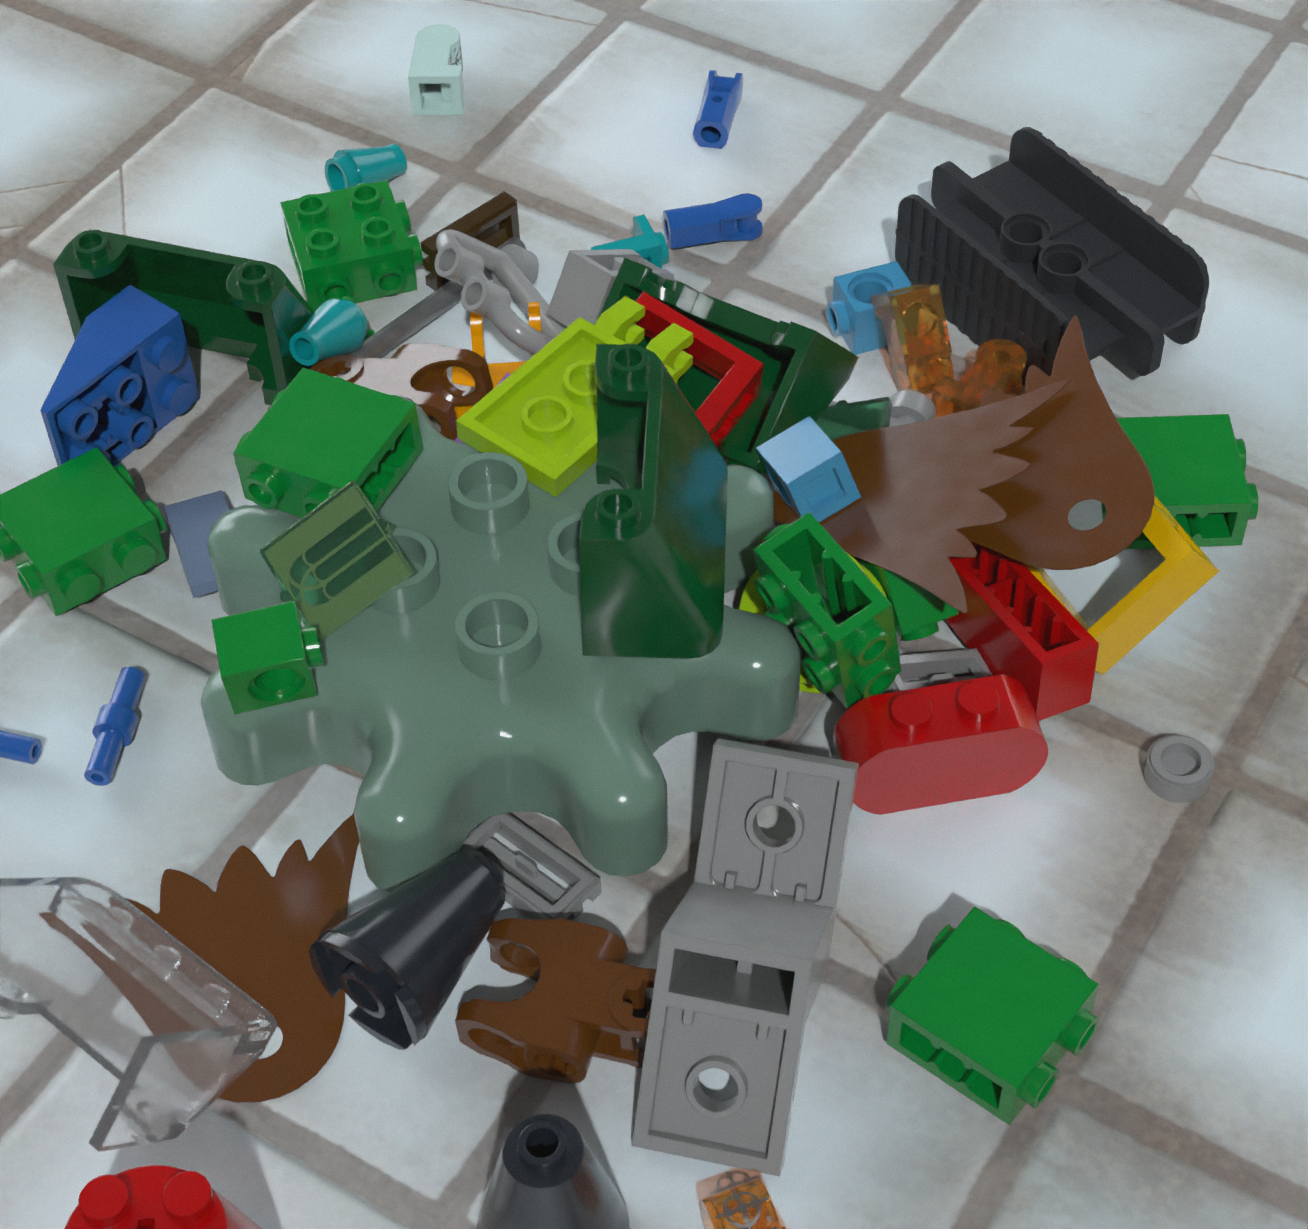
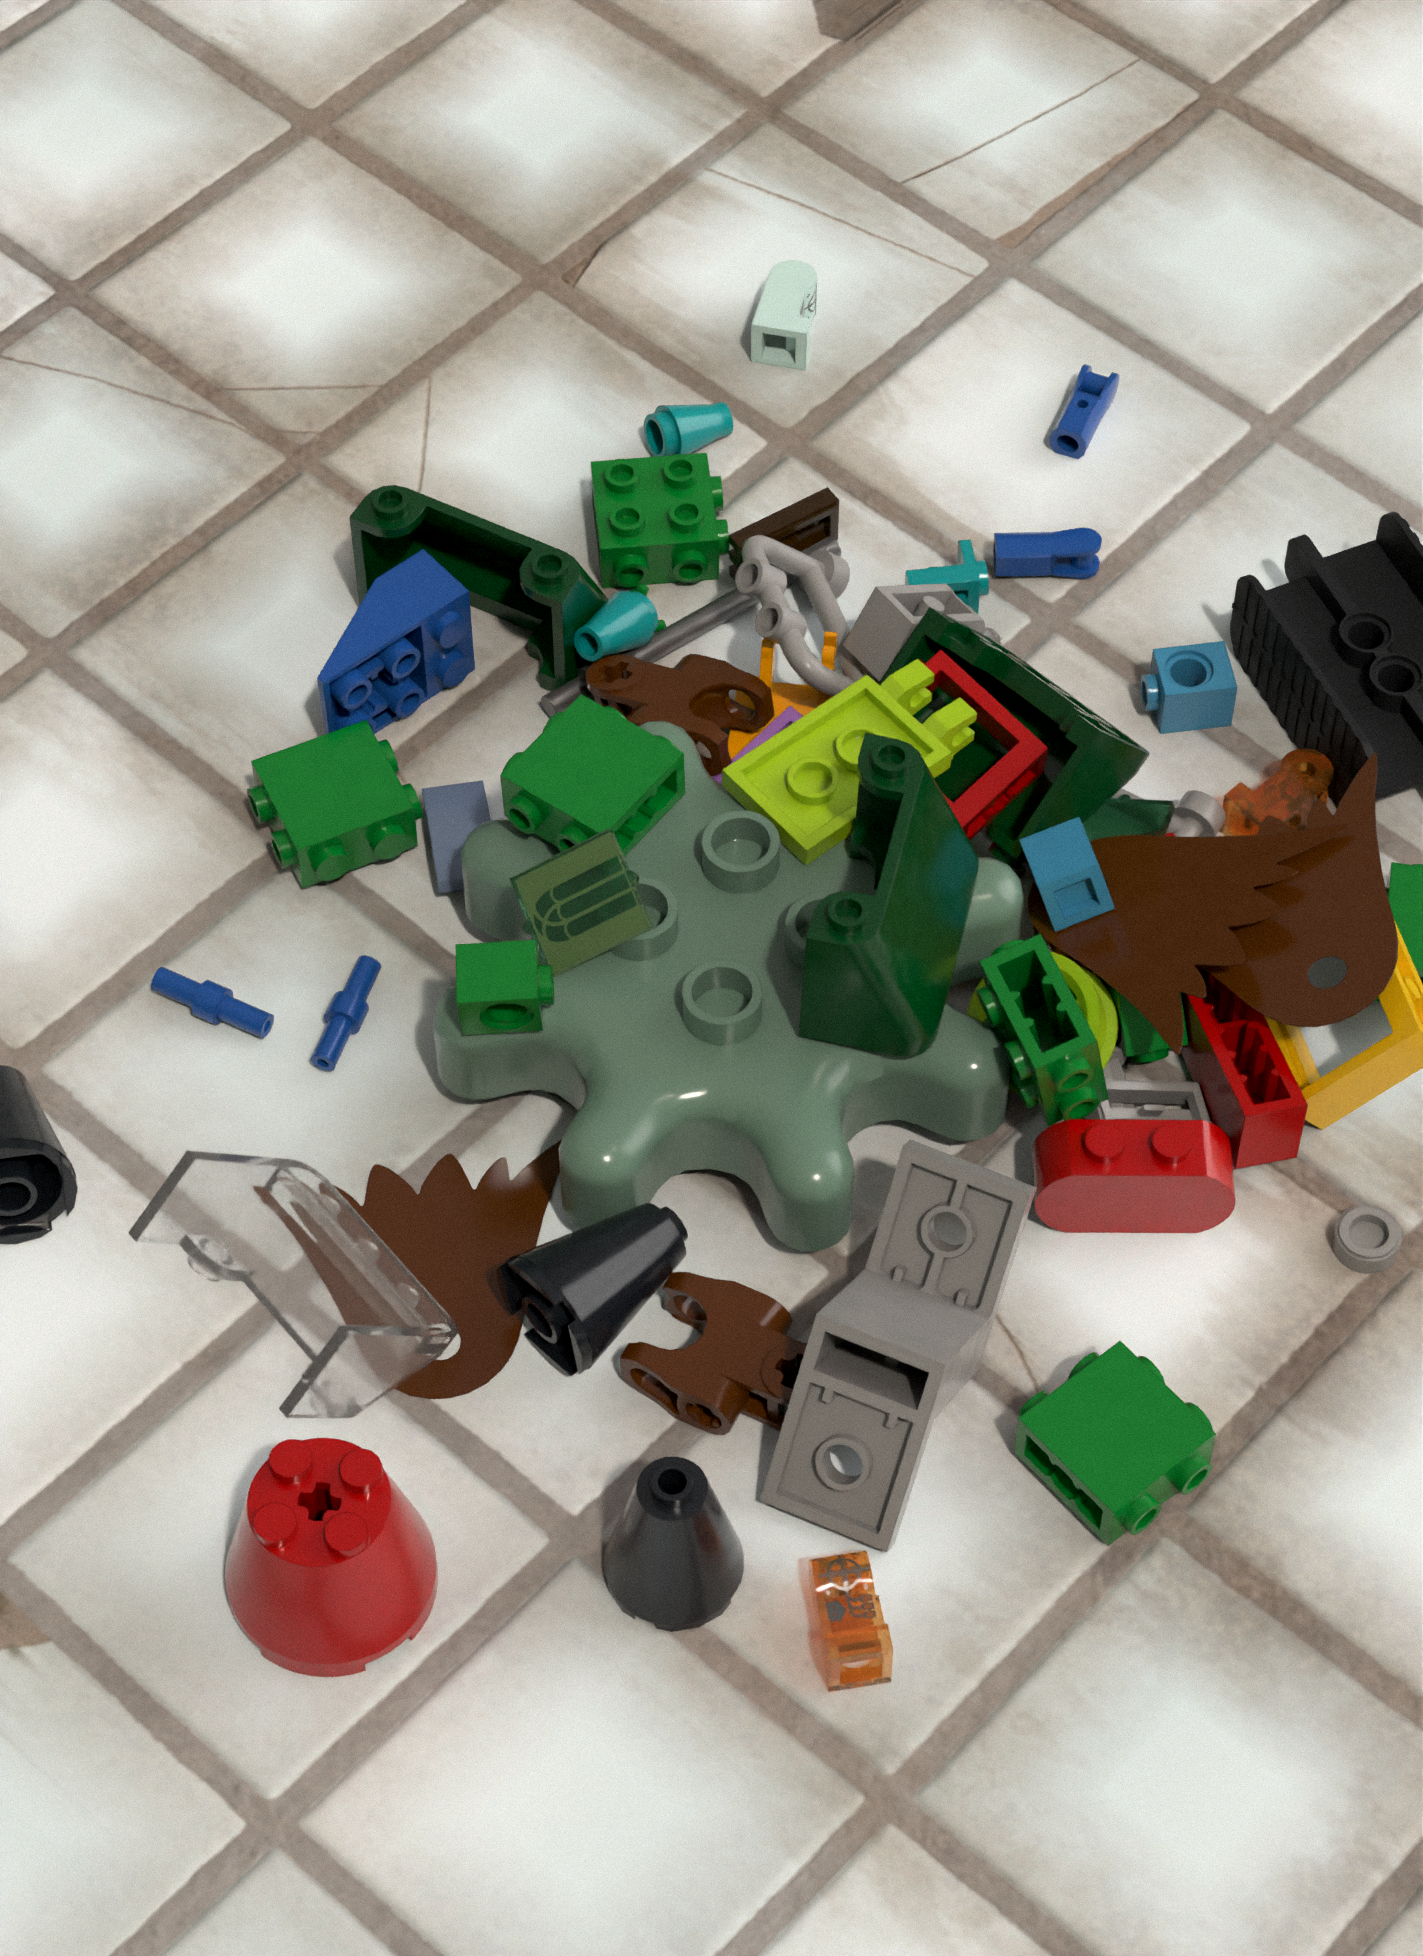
camera: 10 degrees right, 5 degrees up
light grey tile [459,813,602,920] -> none
clear orange leg [870,283,954,395] -> none

